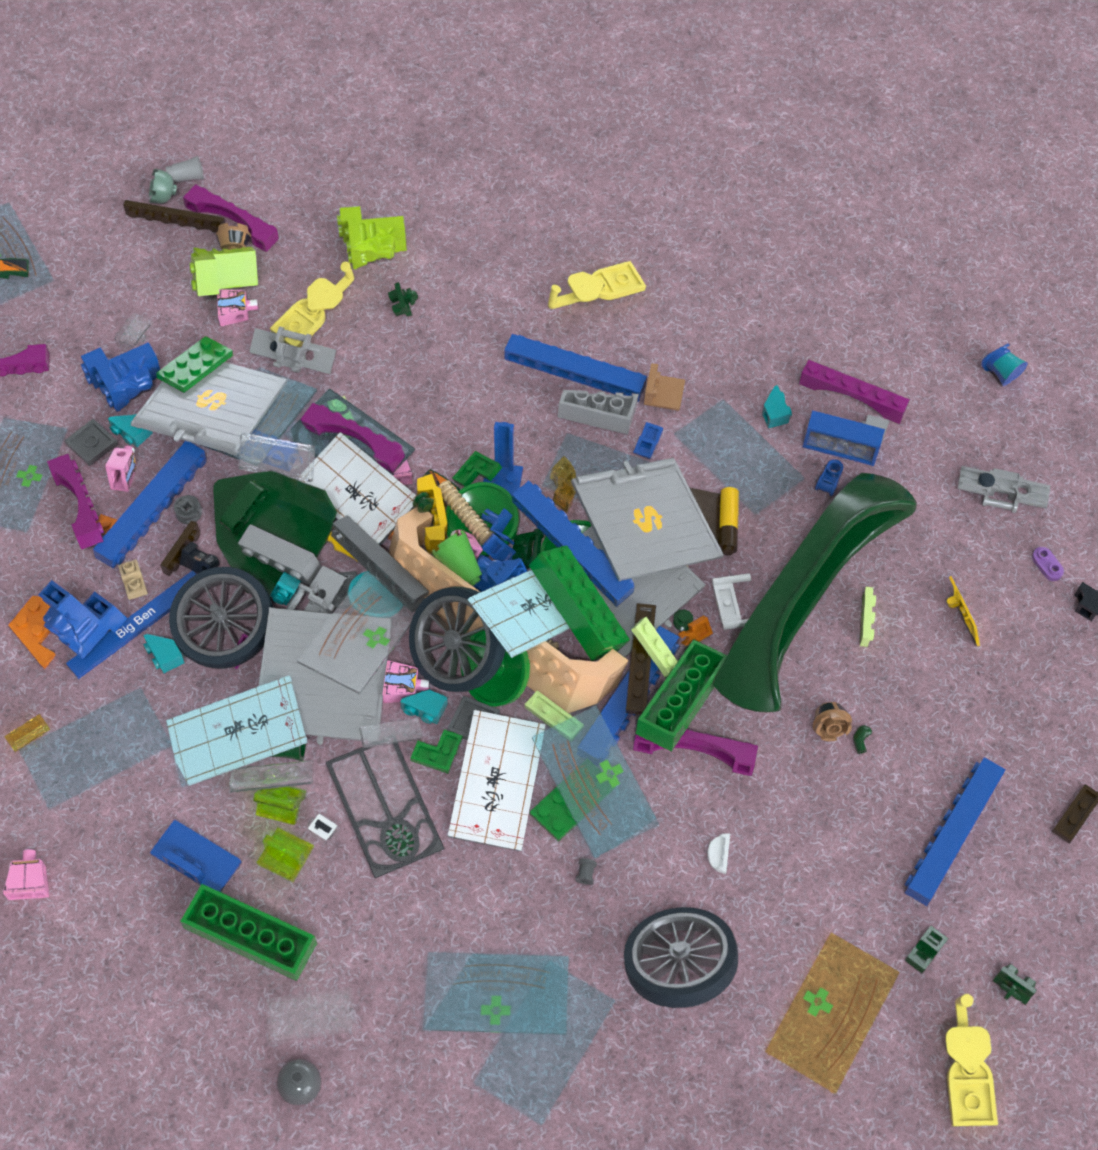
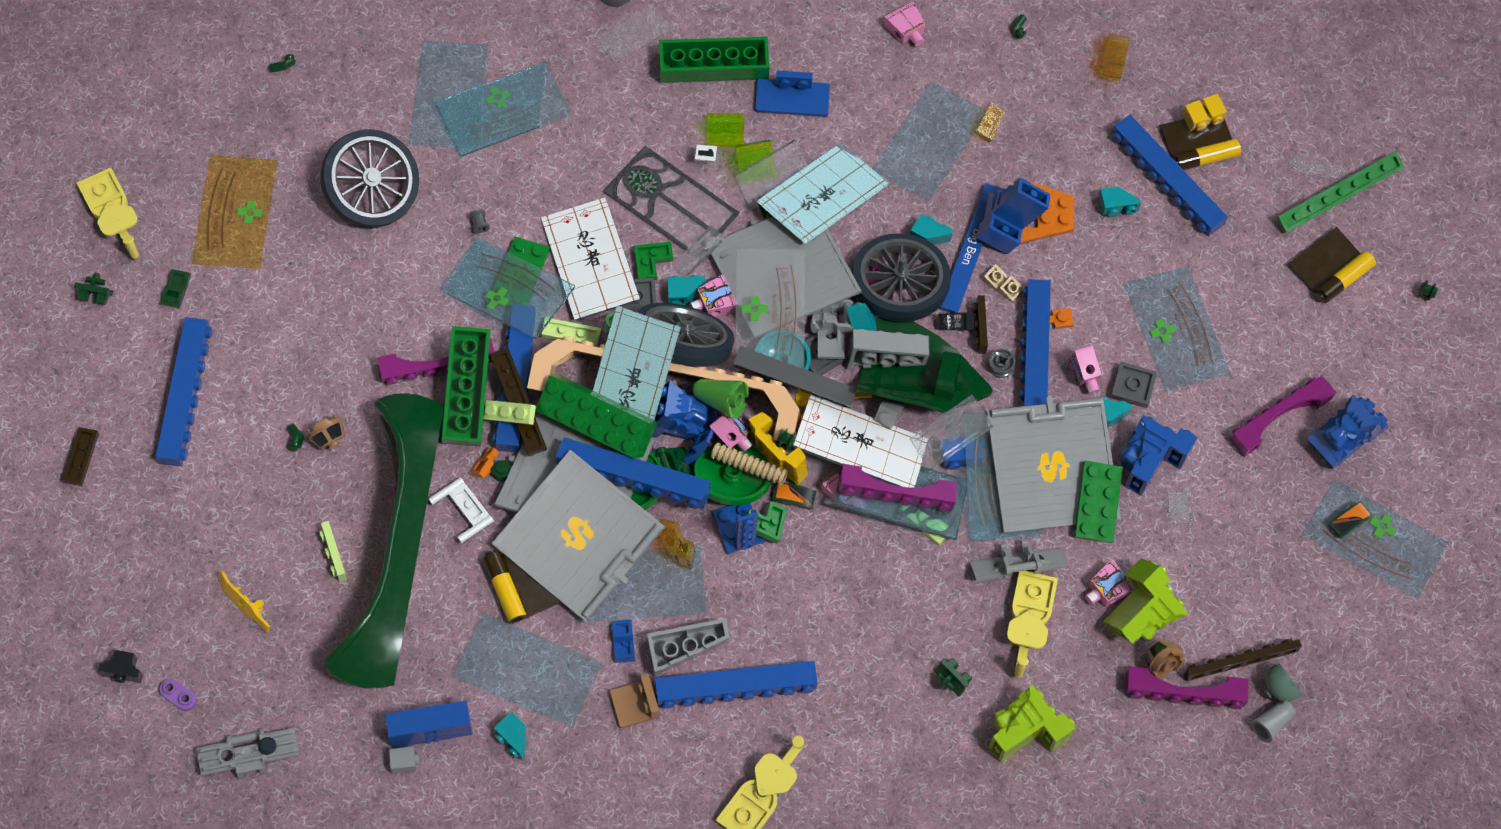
camera: 150 degrees right, 5 degrees up
magenta arch [47,454,104,550] -> none
blue bracket [482,509,515,545] -> none
white tile [707,834,730,874] -> none
magenta arch [799,359,910,424] -> none
blue piece [815,459,844,497] -> none

